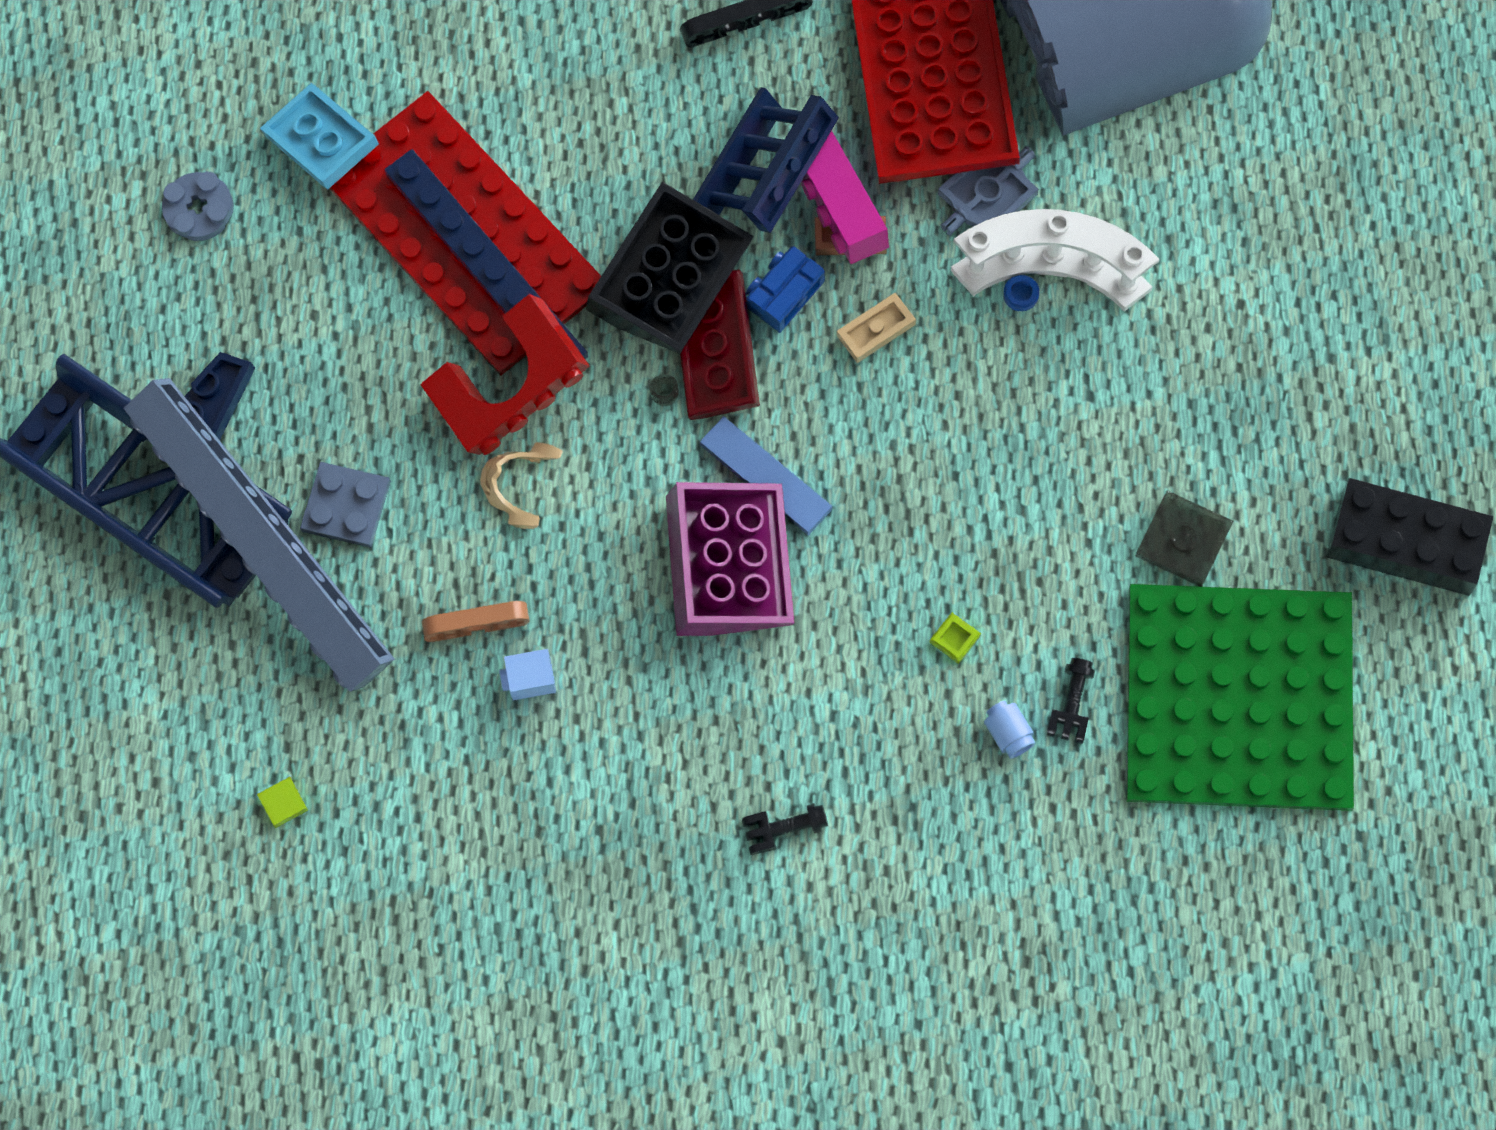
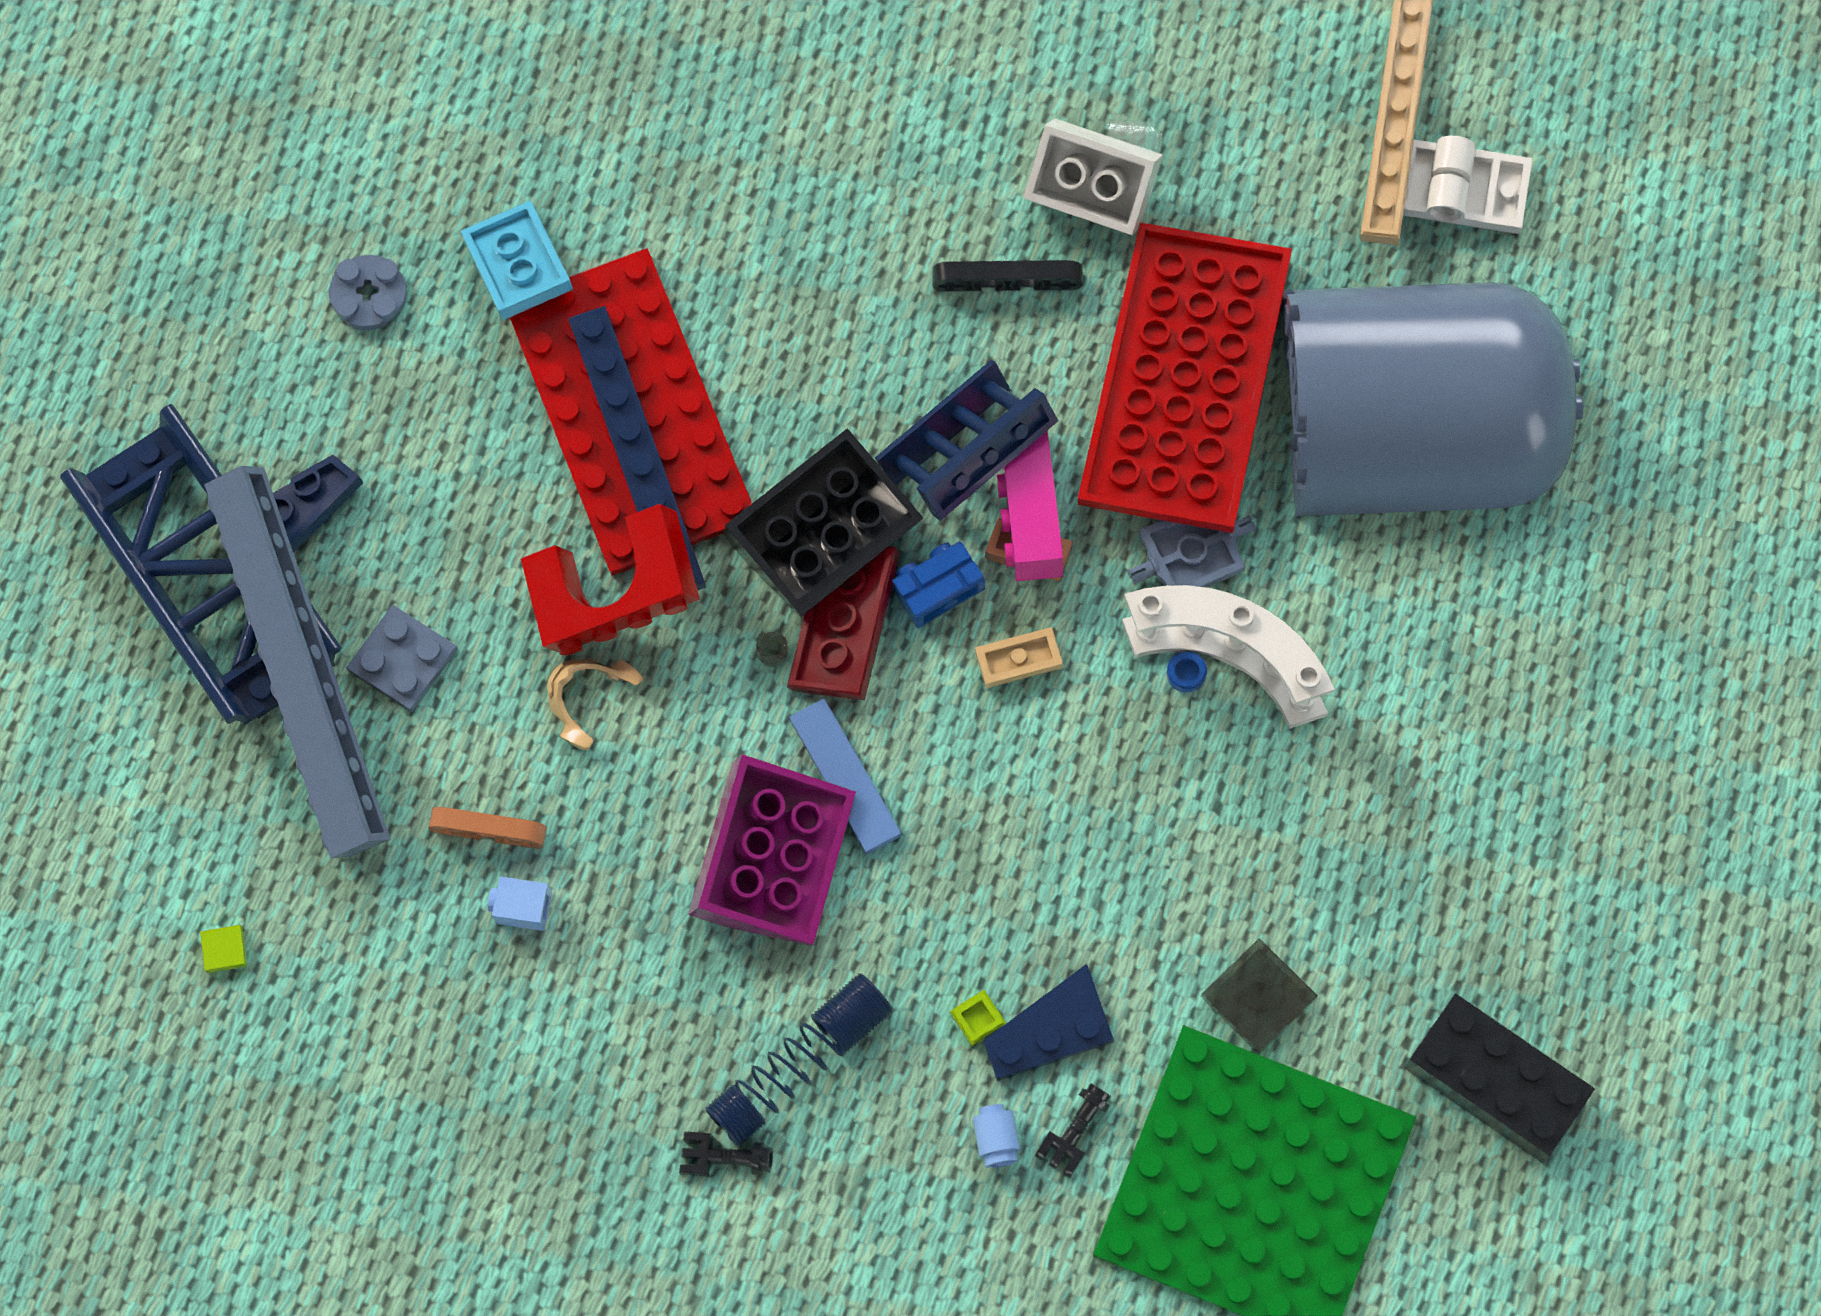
camera: 20 degrees right, 0 degrees up
none -> dark blue piece [705,973,893,1147]
none -> dark blue wing [984,964,1114,1081]

